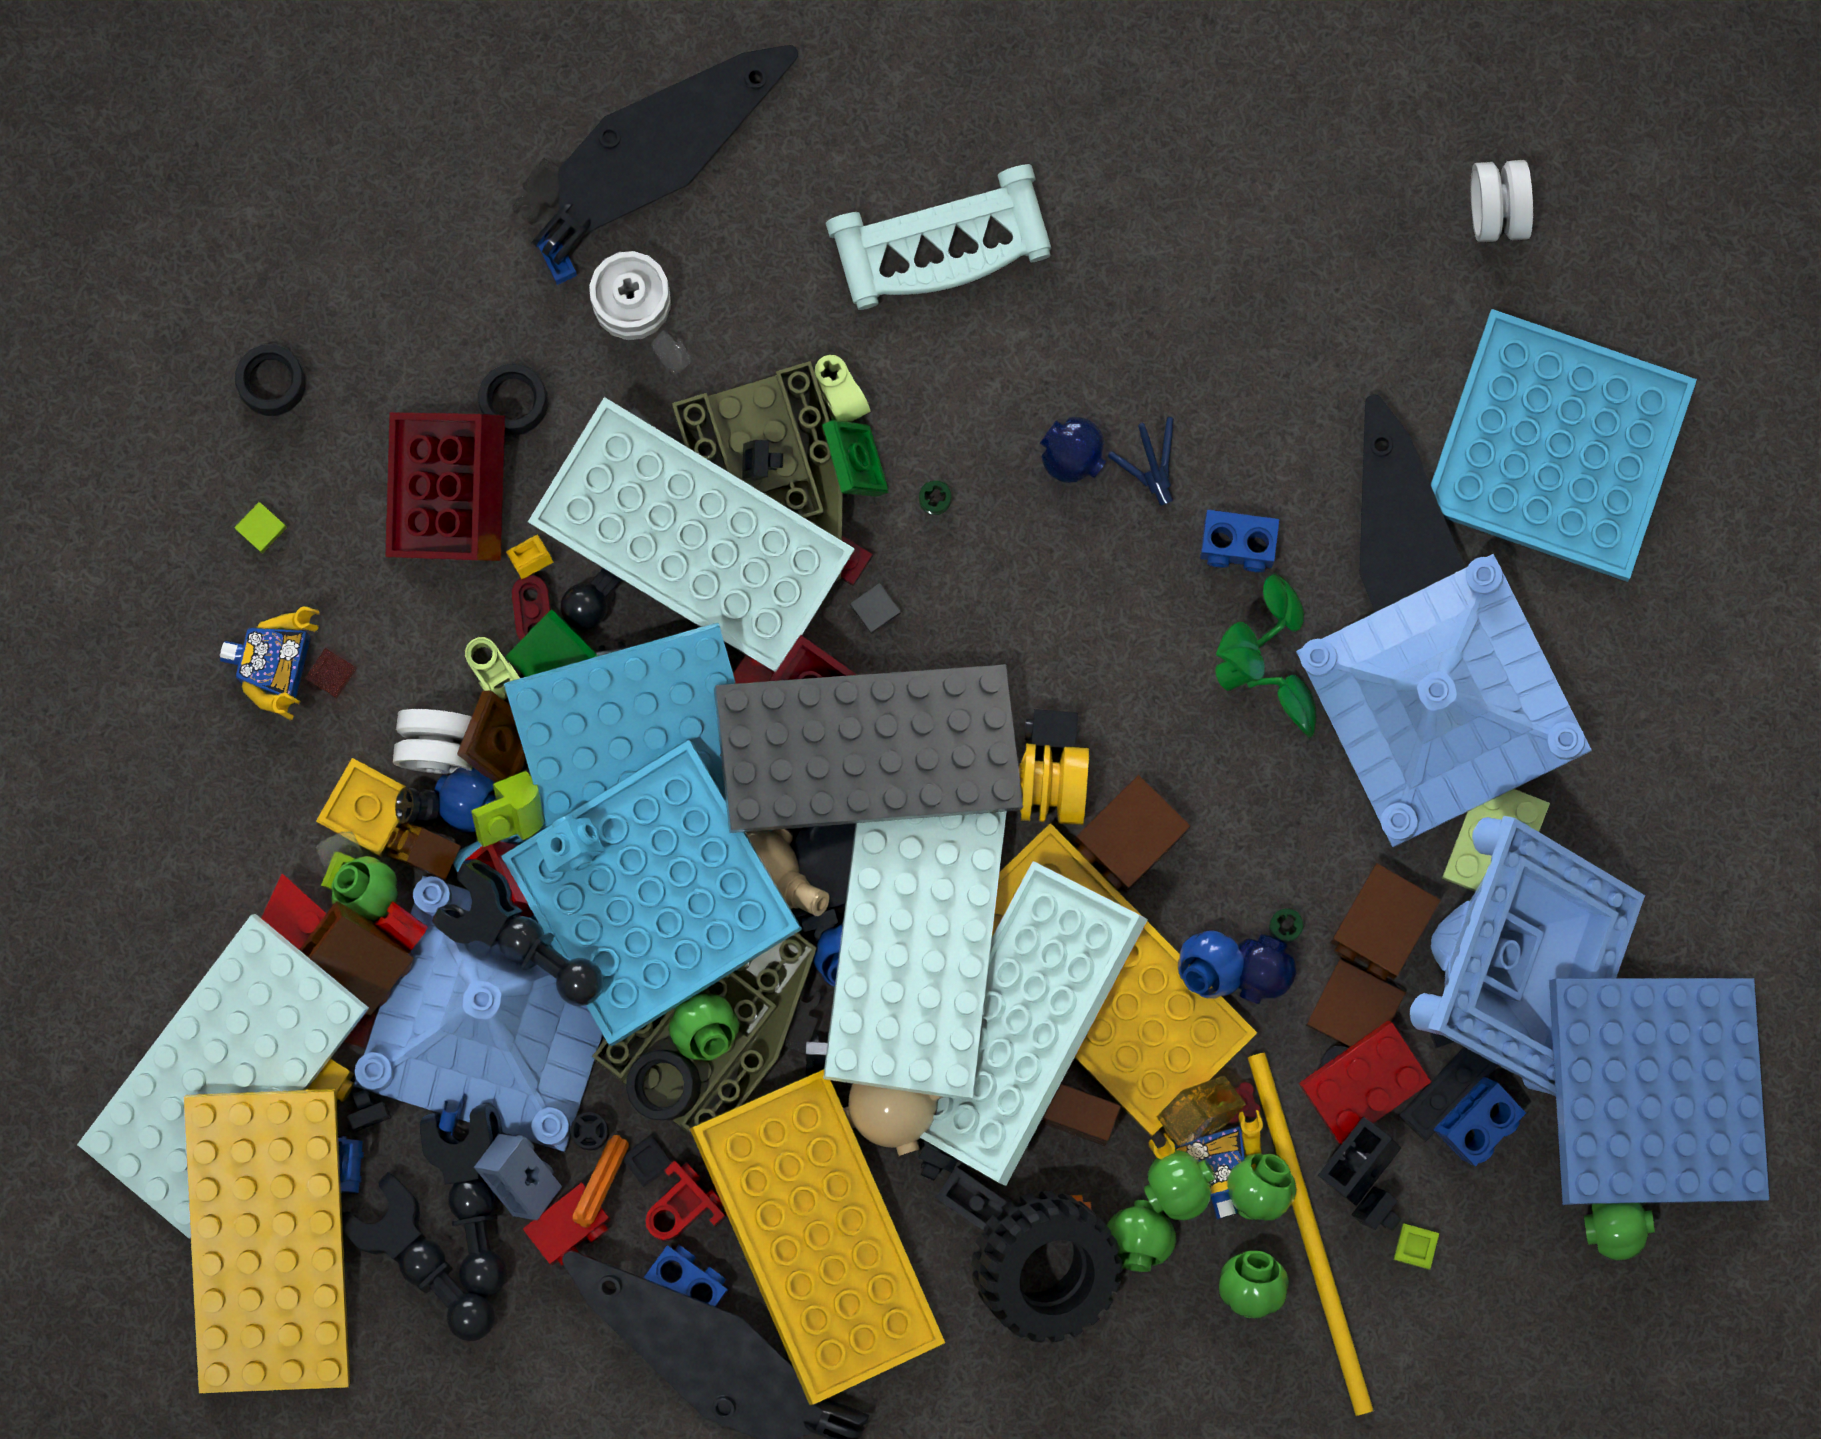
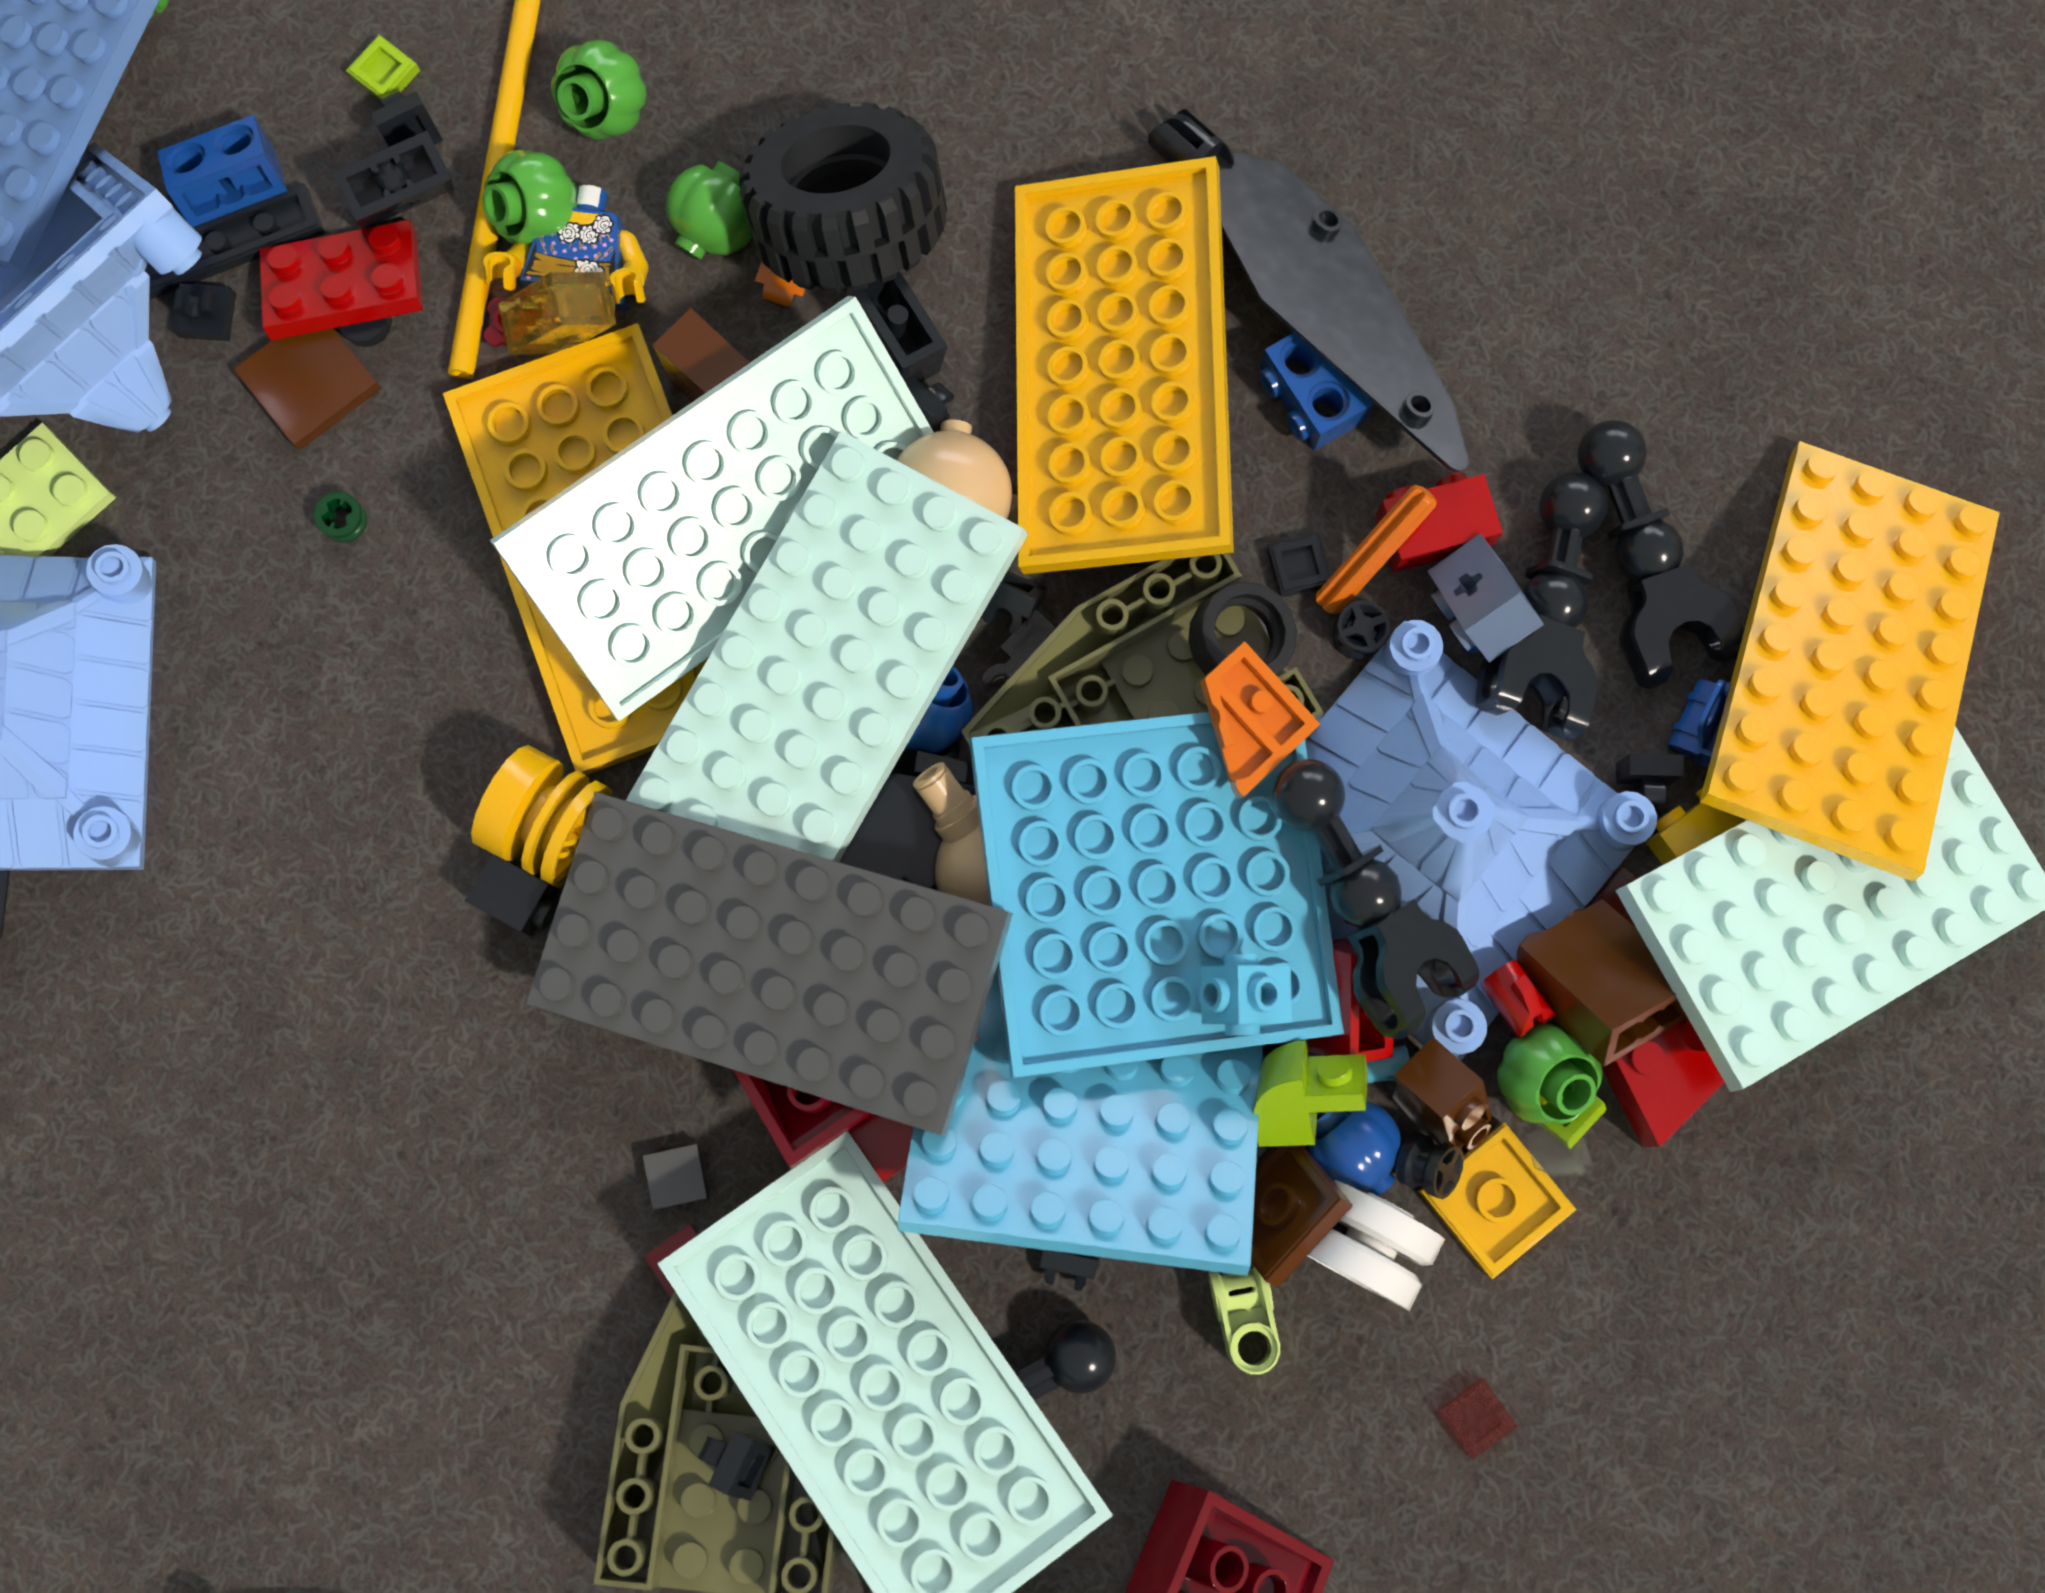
camera: 155 degrees left, 0 degrees up
torso [220,607,319,720] -> none
blue piece [439,1093,465,1136] -> none
green tile [505,609,598,677] -> none
yellow tile [506,535,554,579] -> none
dark red plate [512,575,551,641] -> none
red pin [645,1161,726,1241] -> none
bright green plant [668,993,739,1061] -> none
yellowish green piece [814,355,871,422] -> none
green tile [822,420,888,497] -> none
dark green bush [919,480,951,515] -> none
clear blue plant [1040,417,1106,483] -> none
reddish brown brick [1075,775,1191,892] -> none
dark blue plant [1108,417,1174,506] -> none
bright green plant [1144,1150,1216,1221] -> none
blue plant [1178,930,1246,999] -> none
blue brick [1200,510,1279,572] -> none
green plant [1215,574,1316,738] -> none
clear blue plant [1238,933,1296,1004] -> none
reddish brown brick [1330,863,1441,981] -> none
none -> orange wing [1200,641,1320,799]

